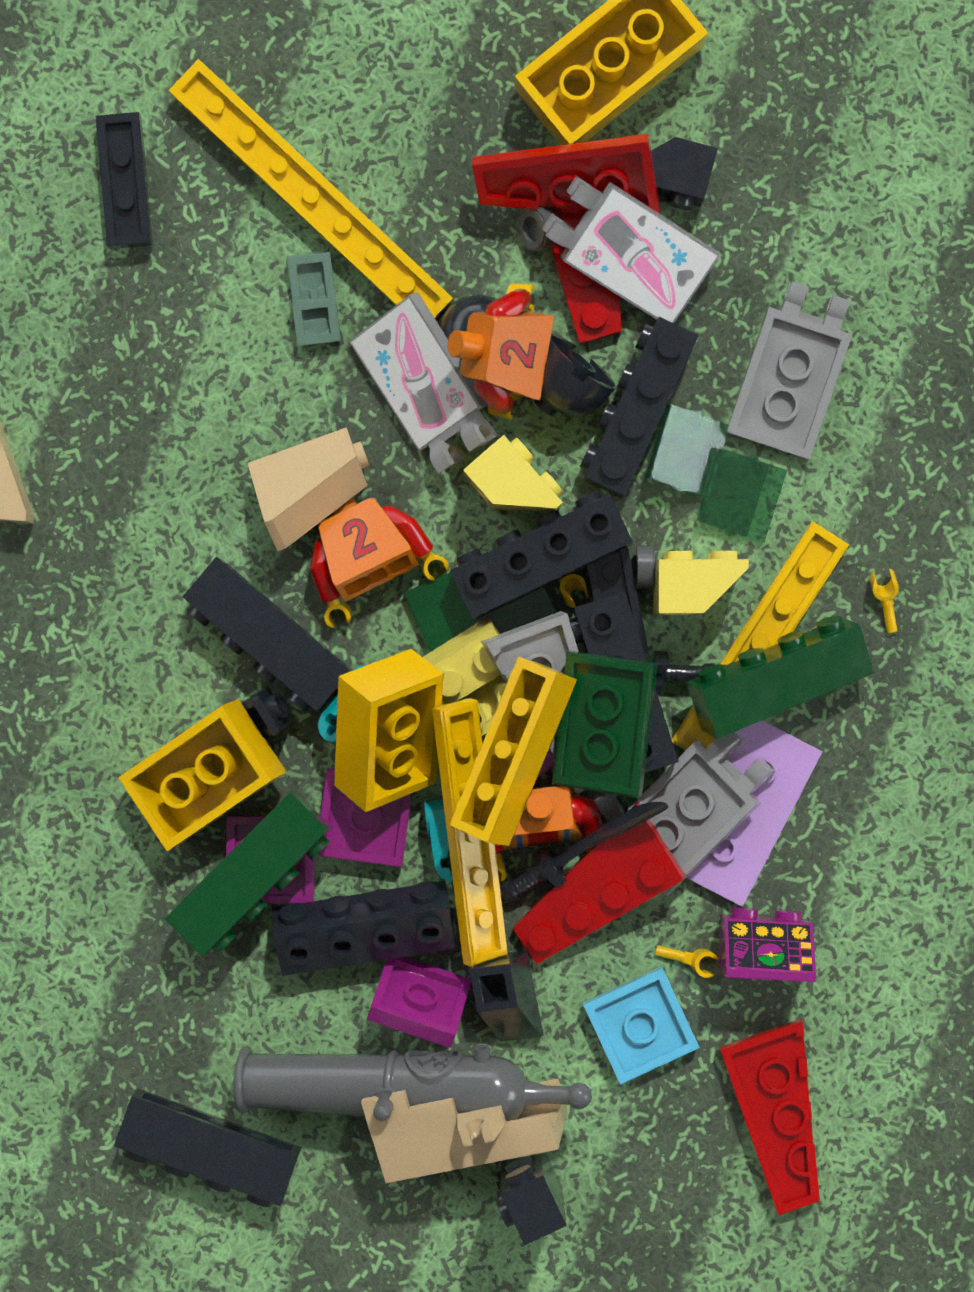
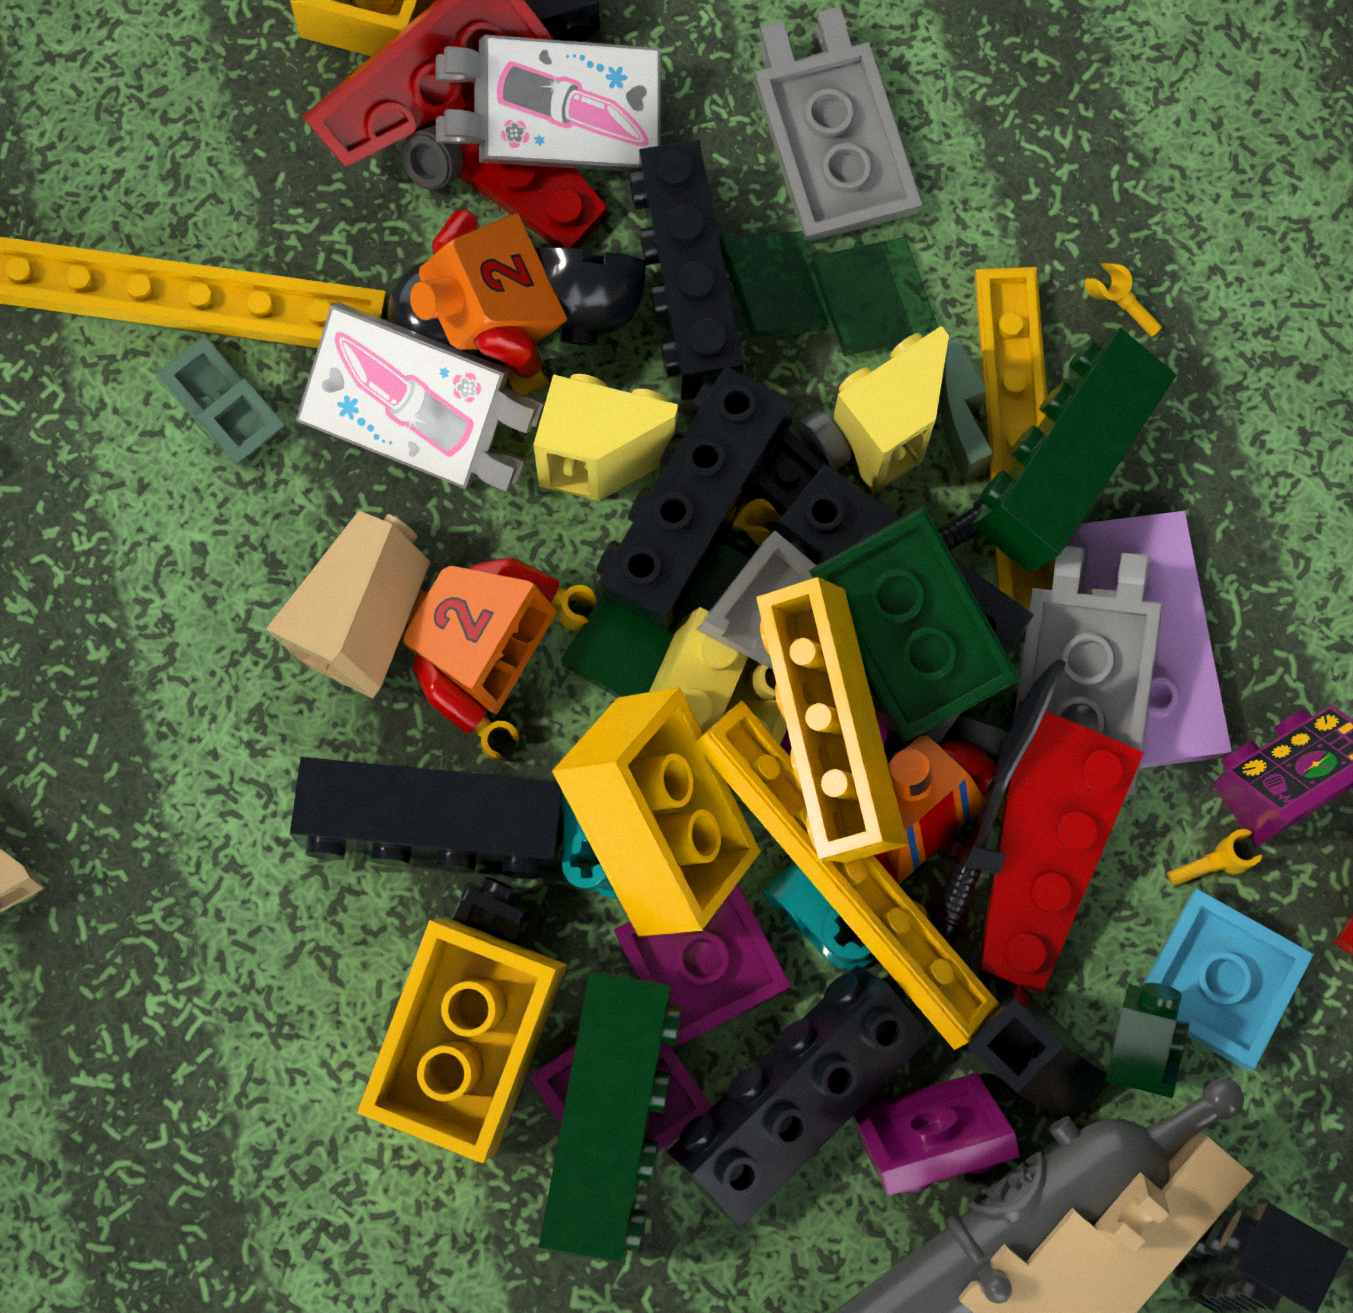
camera: 35 degrees left, 15 degrees down
none -> sand green slope [939,338,994,484]
none -> dark green brick [1106,983,1190,1098]

